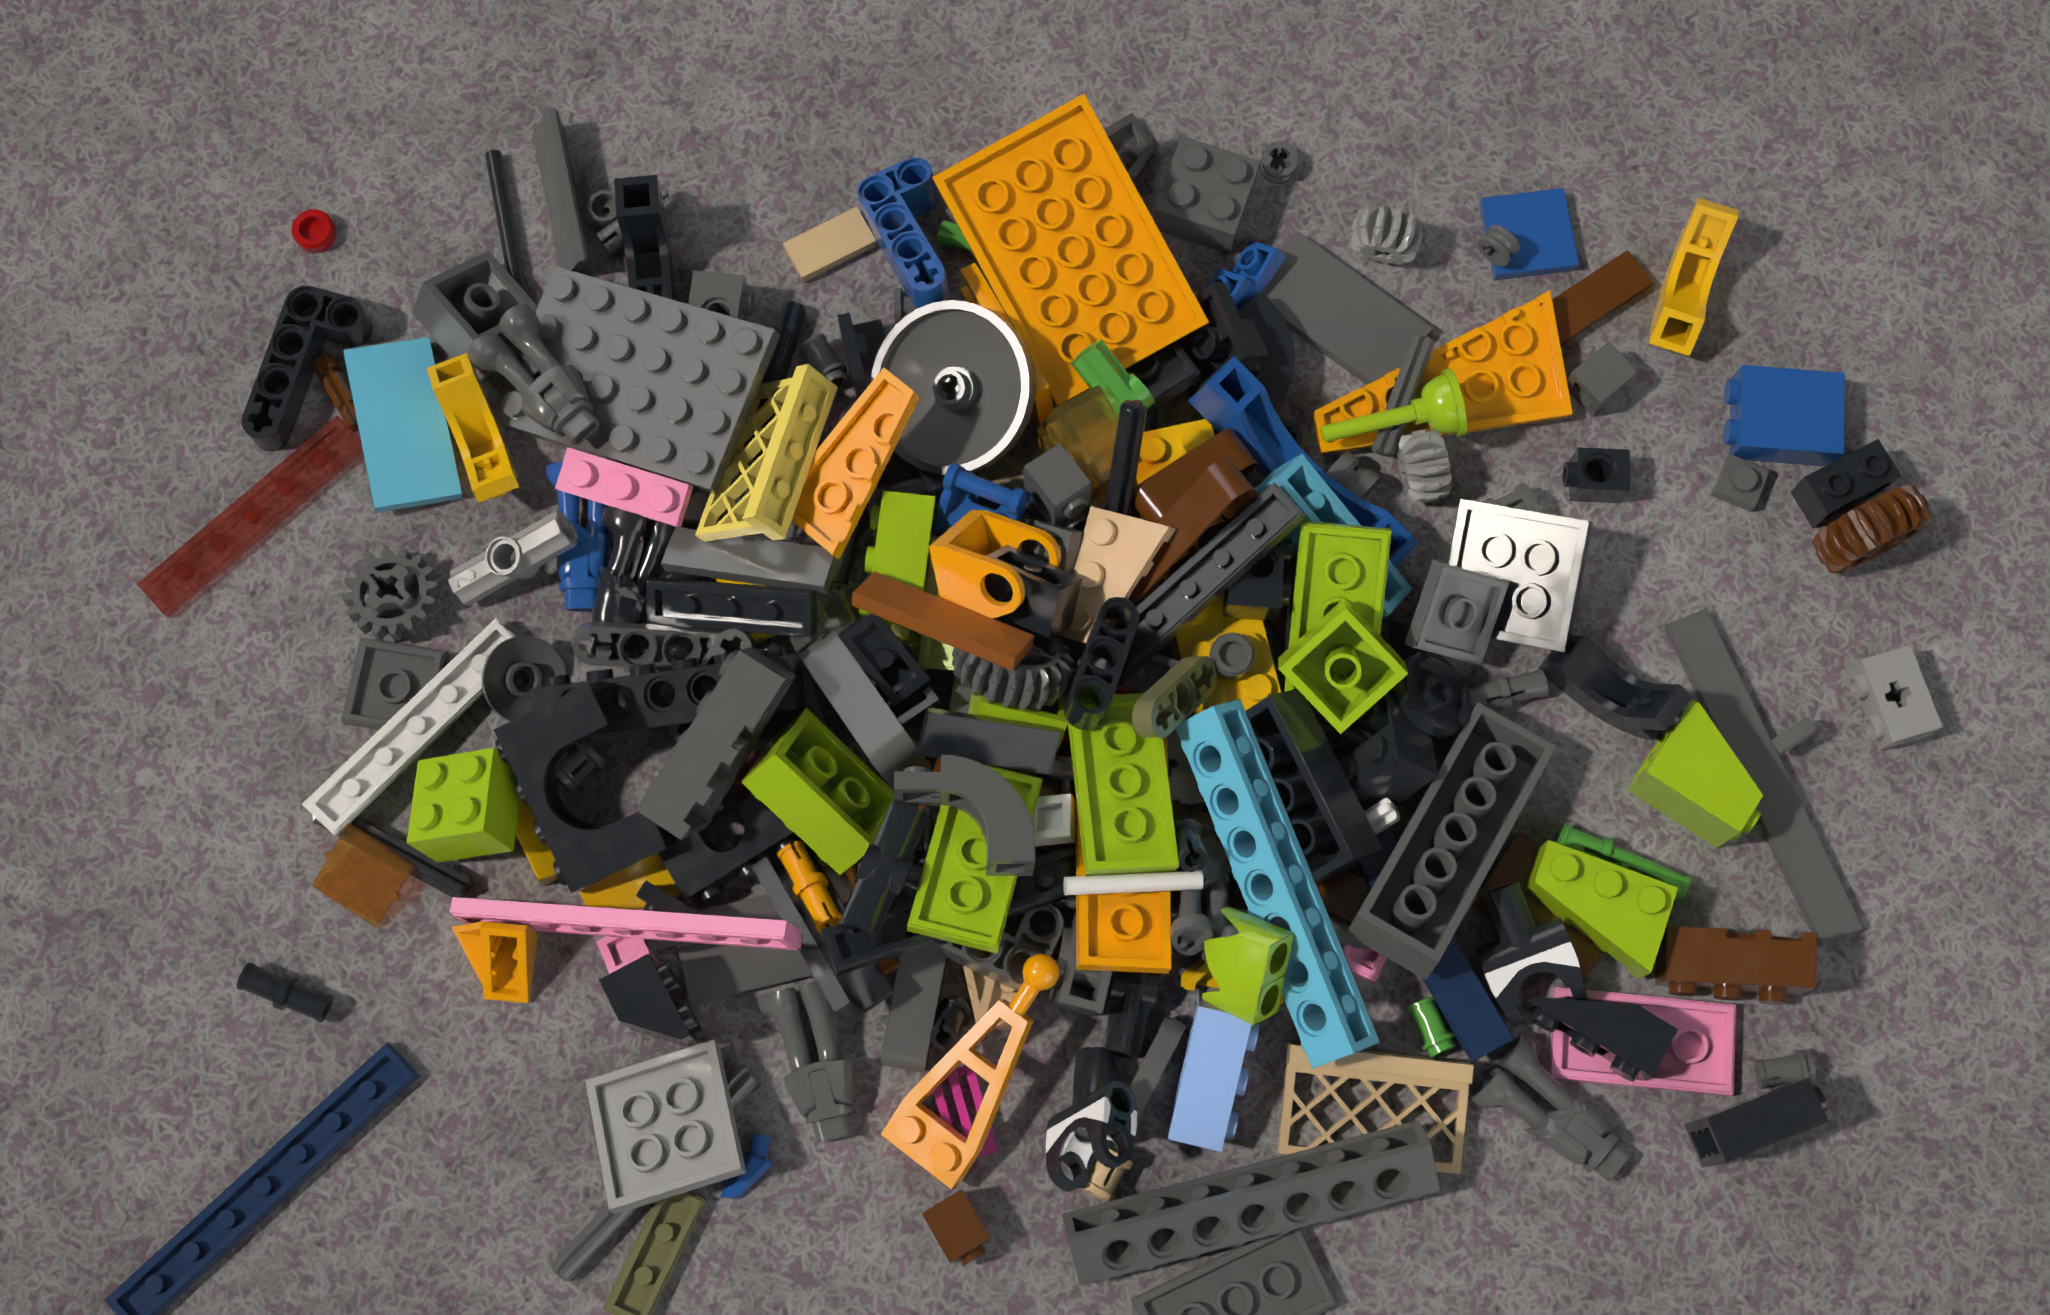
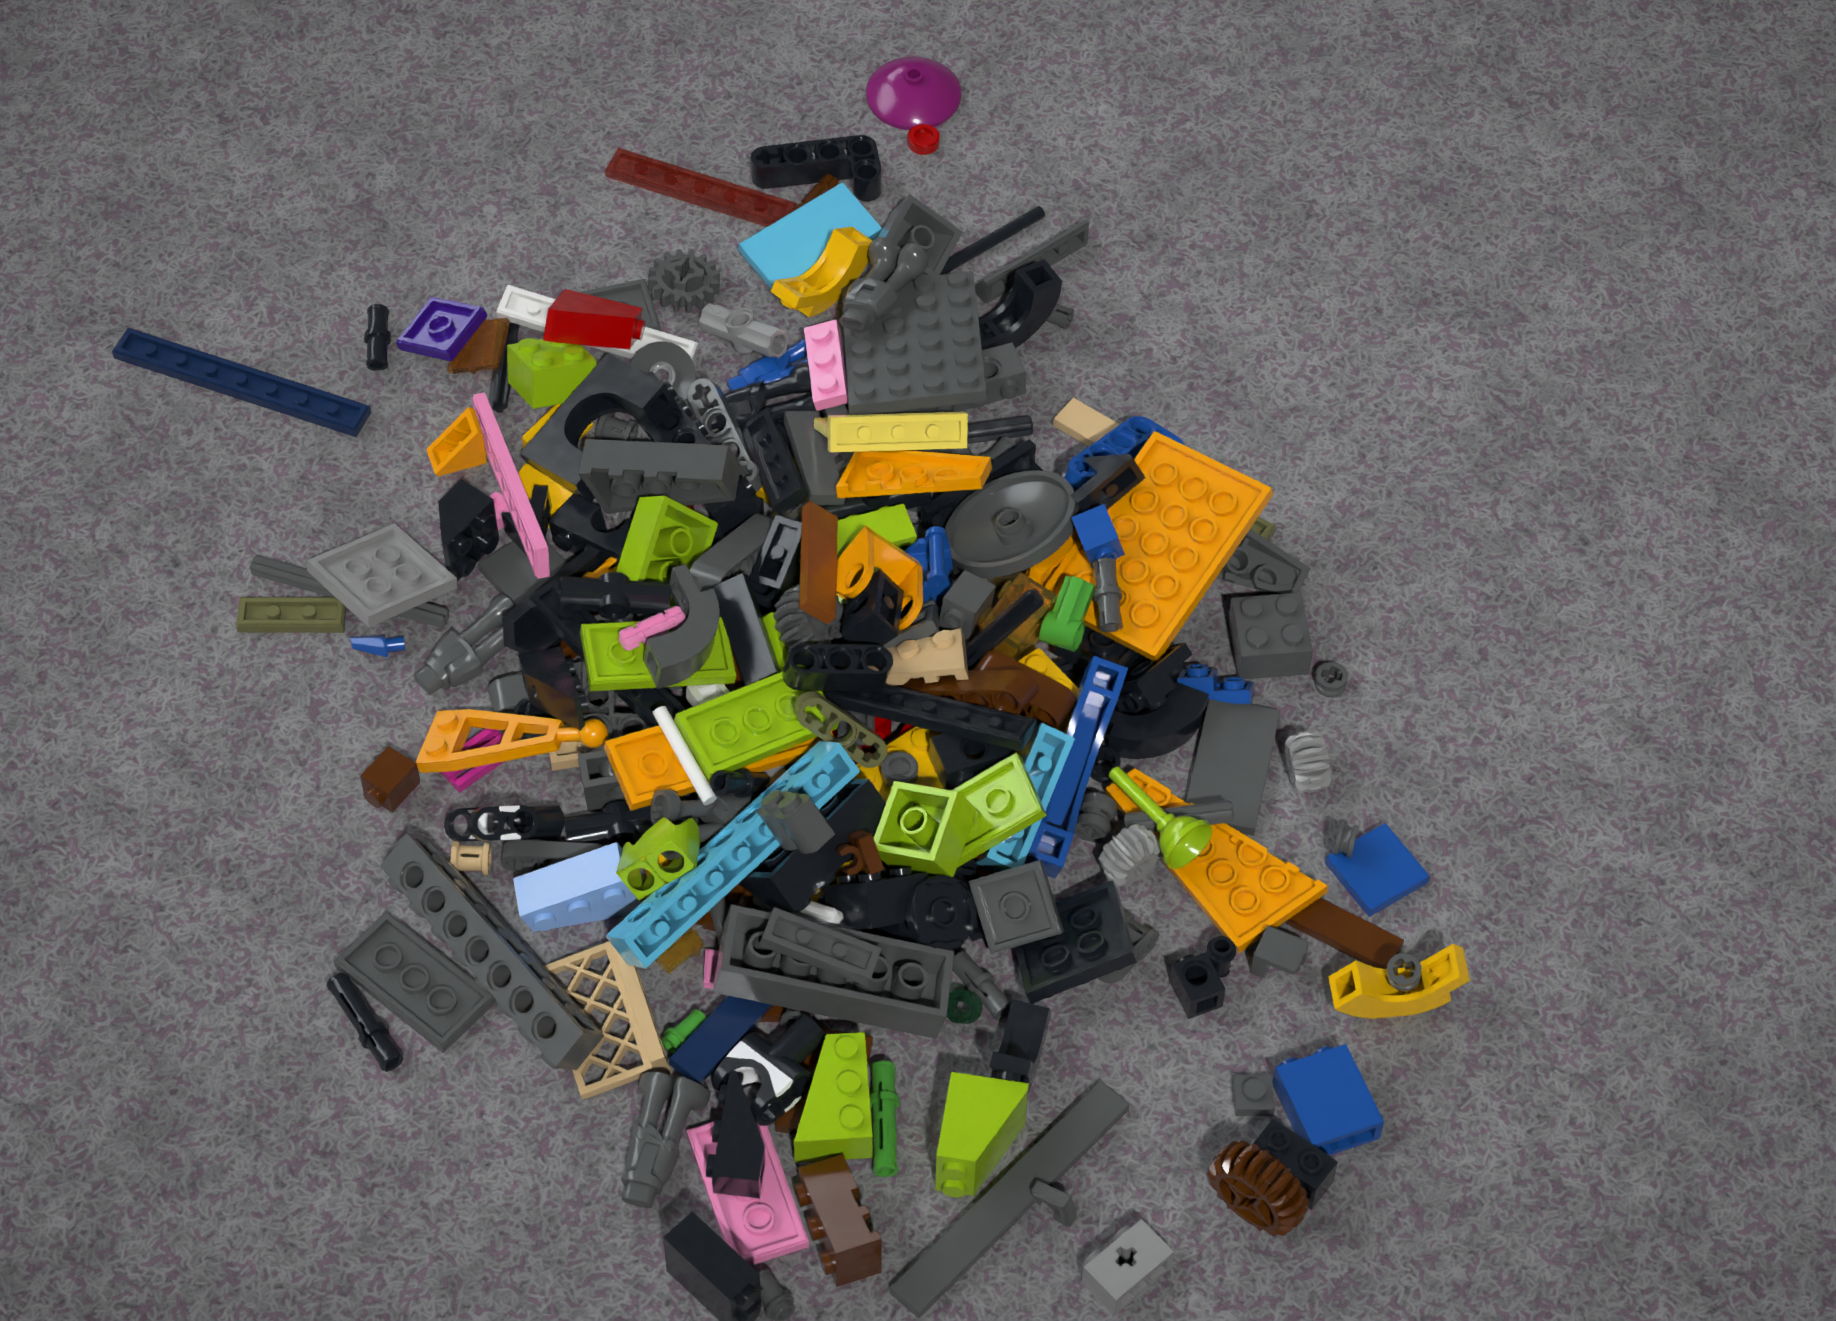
camera: 65 degrees right, 20 degrees down
none -> dark purple tile [395,296,488,362]
none -> black slope [518,646,589,731]
none -> red slope [543,289,646,350]
none -> bright pink axle [618,606,686,651]
none -> dark grey brick [757,790,835,854]
none -> dark grey plate [760,907,882,987]
none -> reddish brown tile [836,830,884,875]
none -> magenta dish [866,56,961,130]
none -> clear green bush [947,990,982,1024]
none -> black slope [1071,454,1146,513]
none -> blue brick [1071,504,1125,568]
none -> dark grey pin [1093,558,1123,632]
none -> black pin [1206,936,1236,978]
none -> dark grey bush [1387,953,1421,991]

